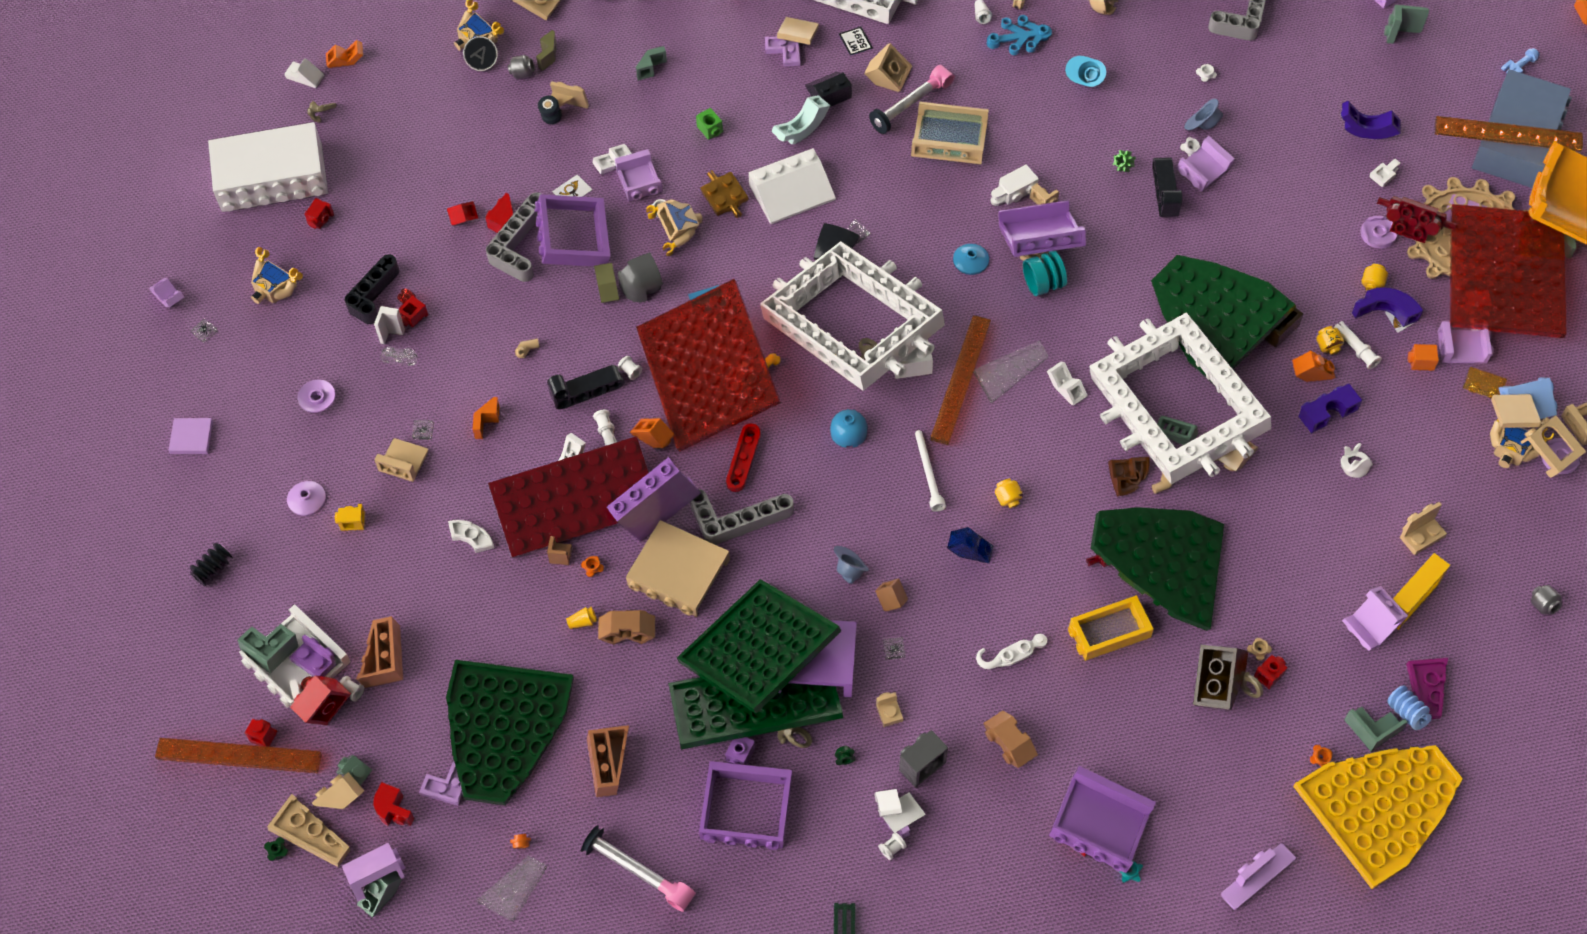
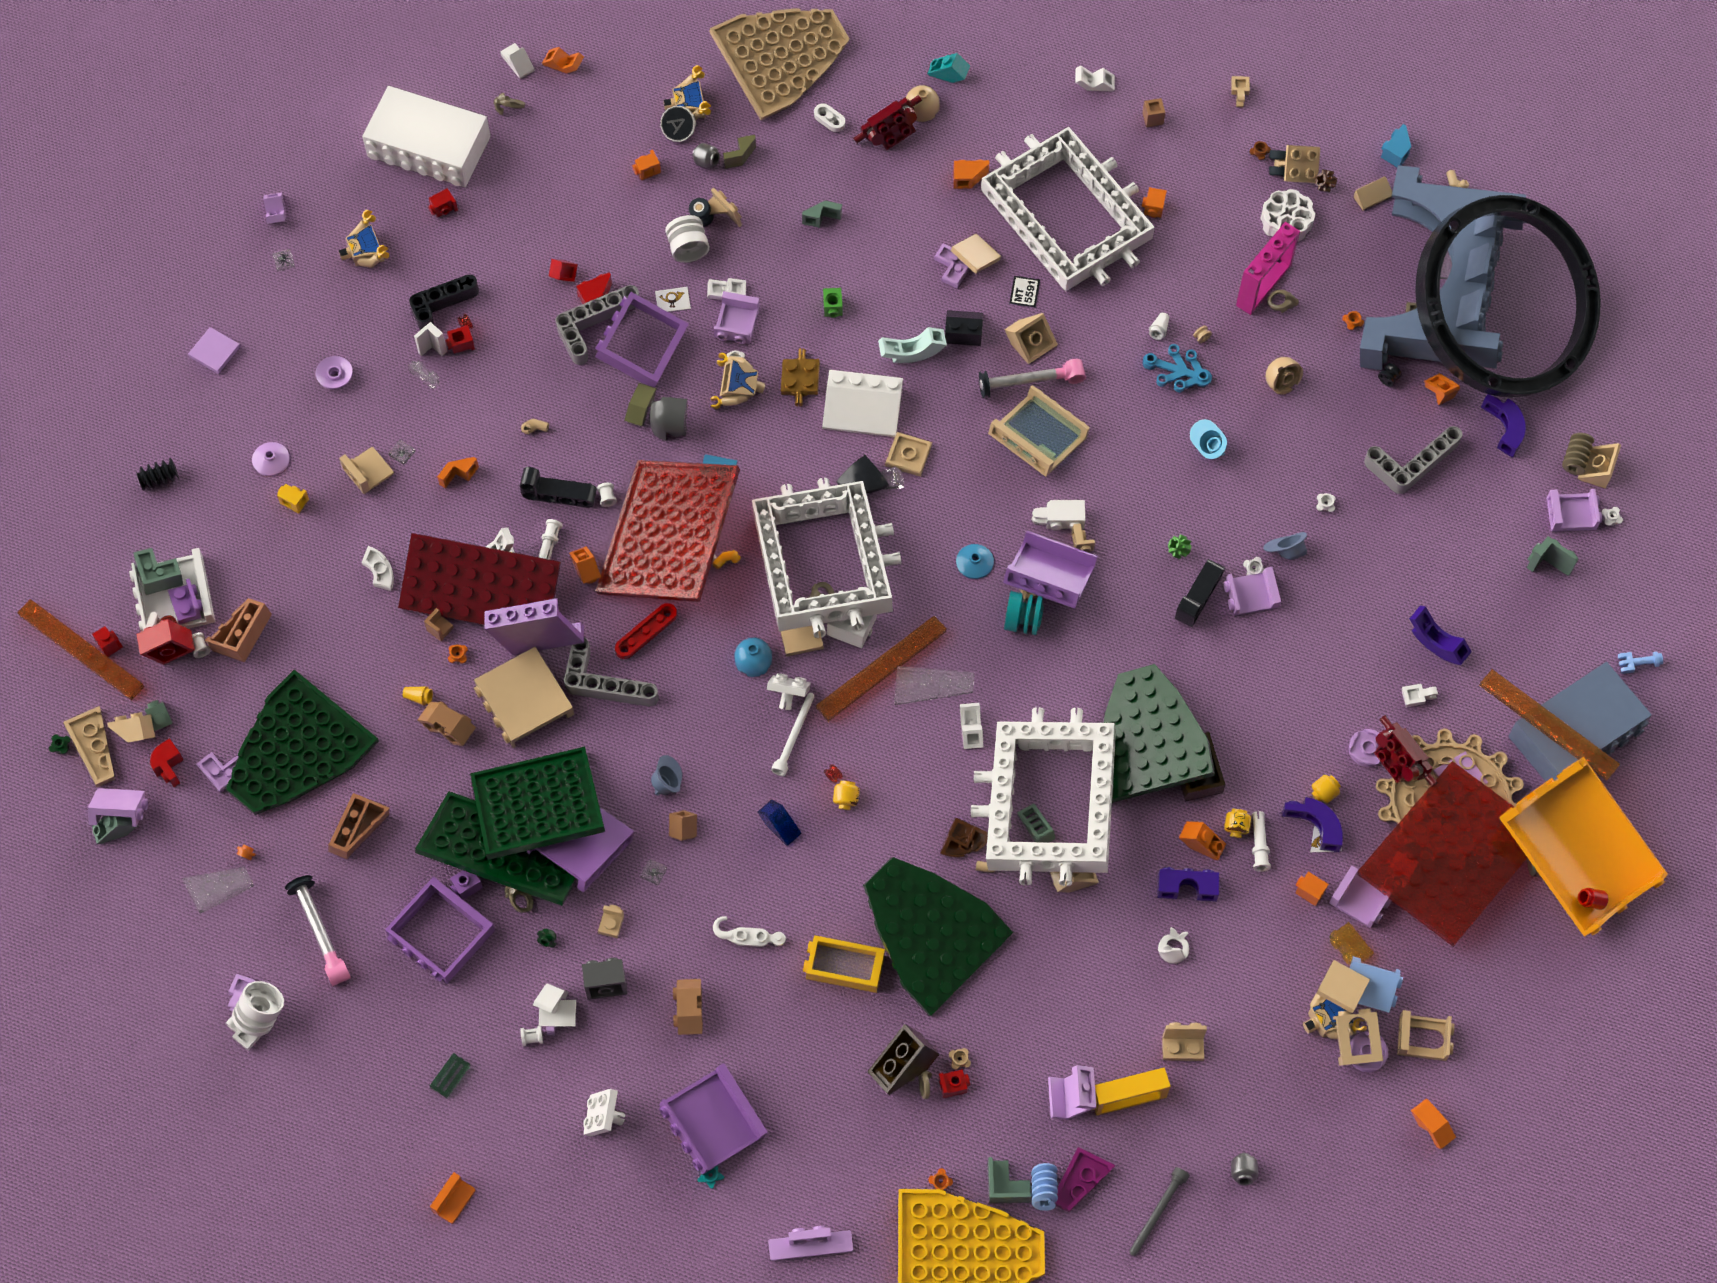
camera: 30 degrees right, 5 degrees up
none -> white plate [583,1089,625,1137]
none -> orange brick [632,150,661,181]
none -> white wheel [666,215,710,263]
none -> white plate [767,673,811,710]
none -> tan tile [780,626,824,657]
none -> clear red bush [824,764,843,784]
none -> tan tile [885,432,932,477]
none -> dark grey piece [1129,1167,1190,1256]

